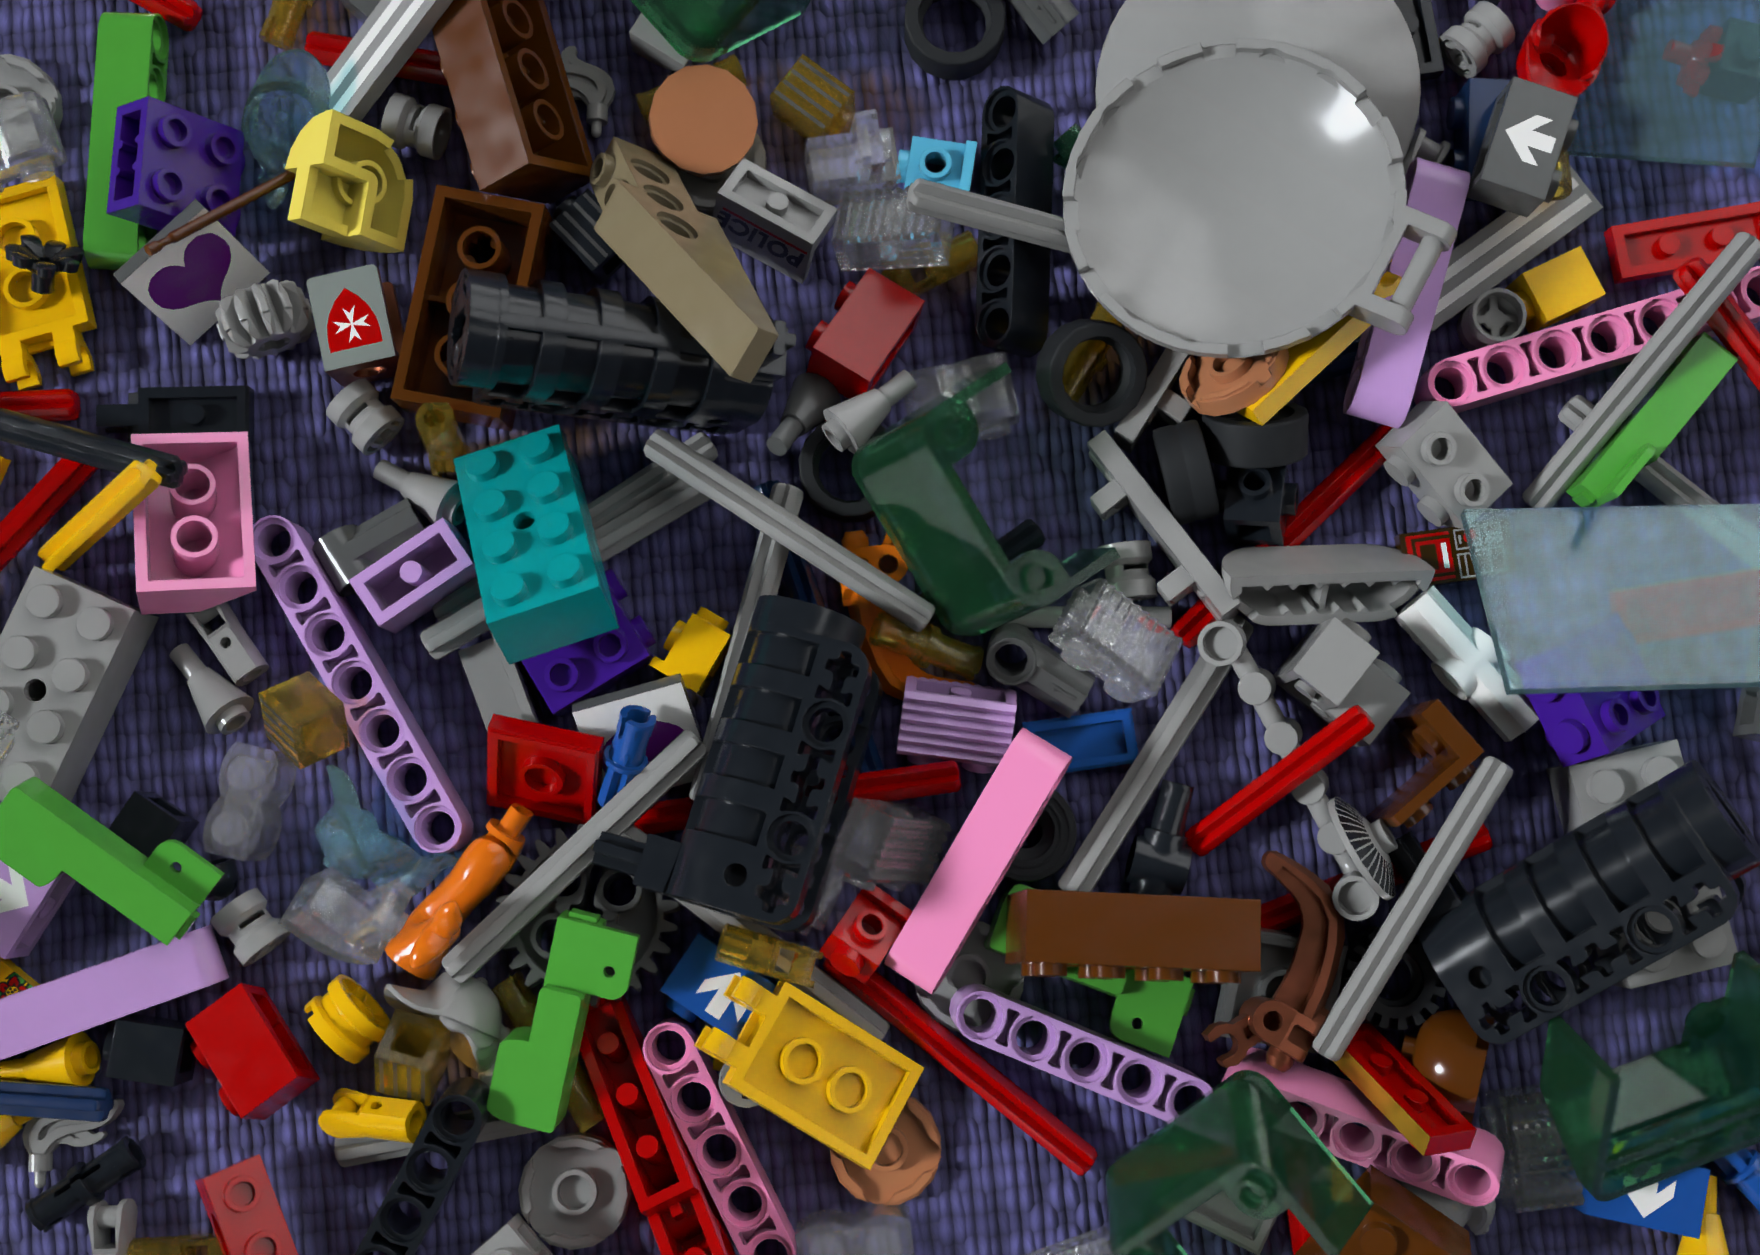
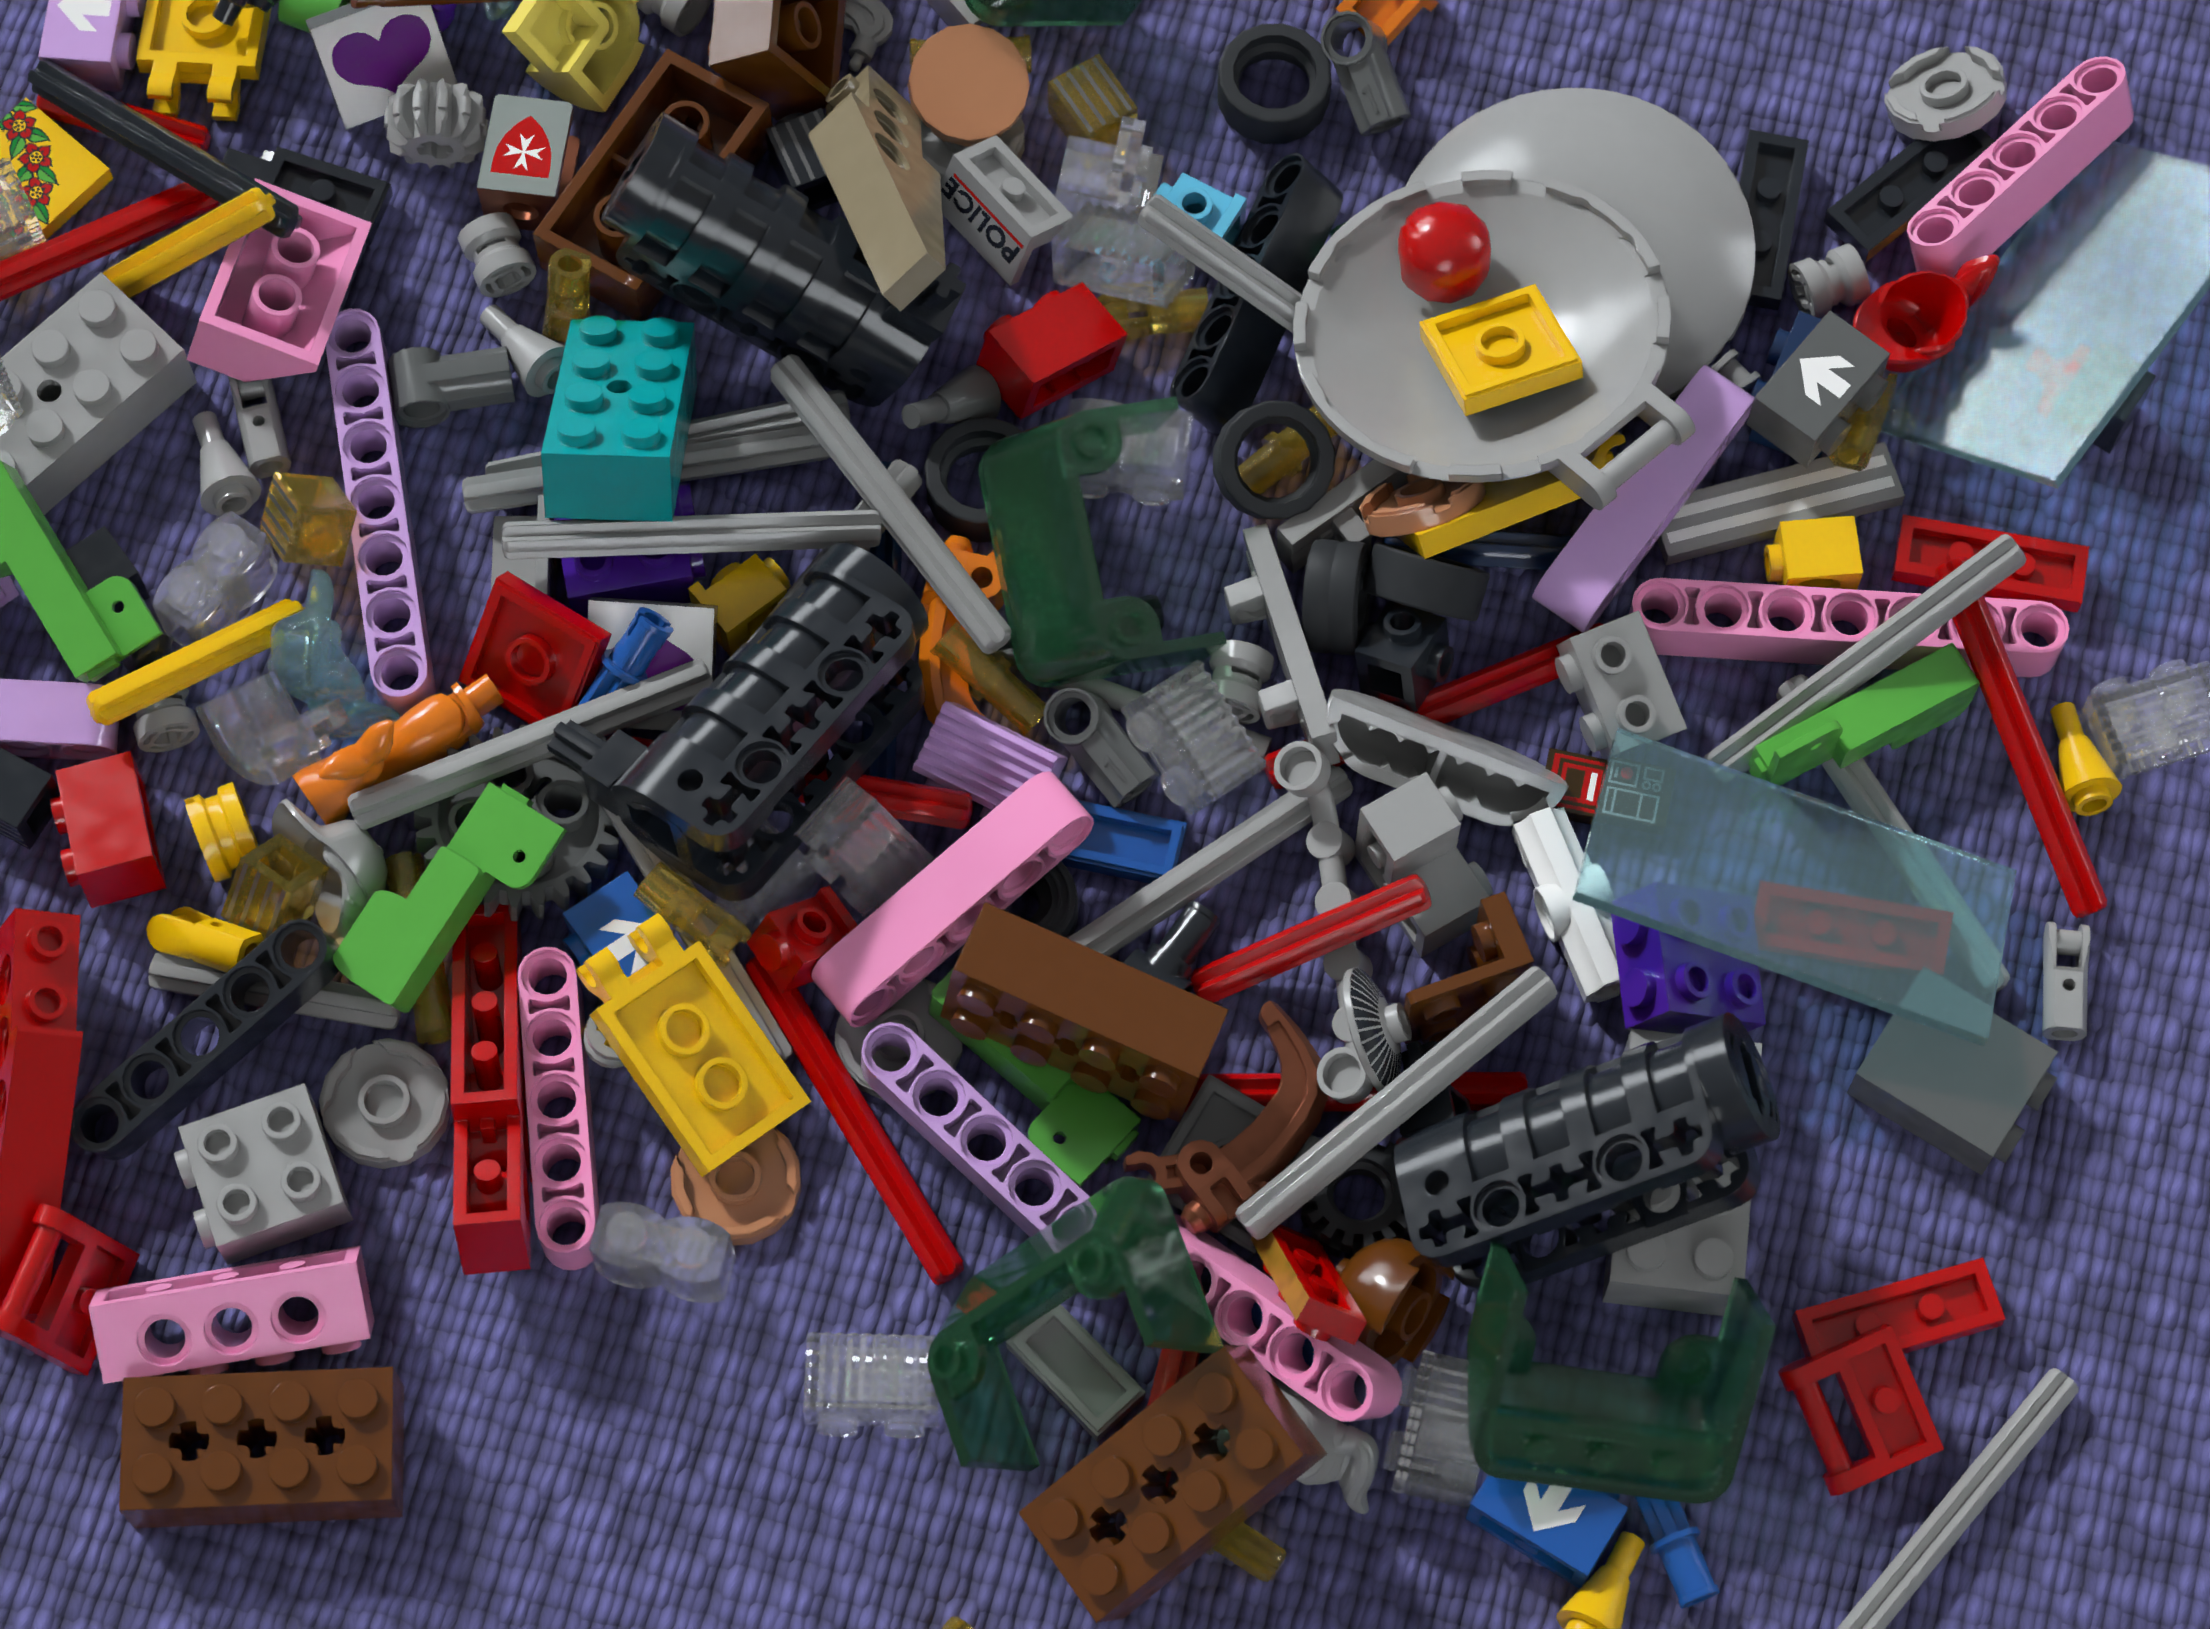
camera: 20 degrees right, 15 degrees down
lavender brick [348,517,477,634] -> none
light grey cone [822,369,917,454] -> none
light grey wheel [1457,288,1527,351] -> none
none -> yellow axle [86,599,308,726]
none -> light grey axle [502,509,881,560]
none -> red hair [1398,201,1491,304]
none -> yellow tile [1419,284,1583,417]

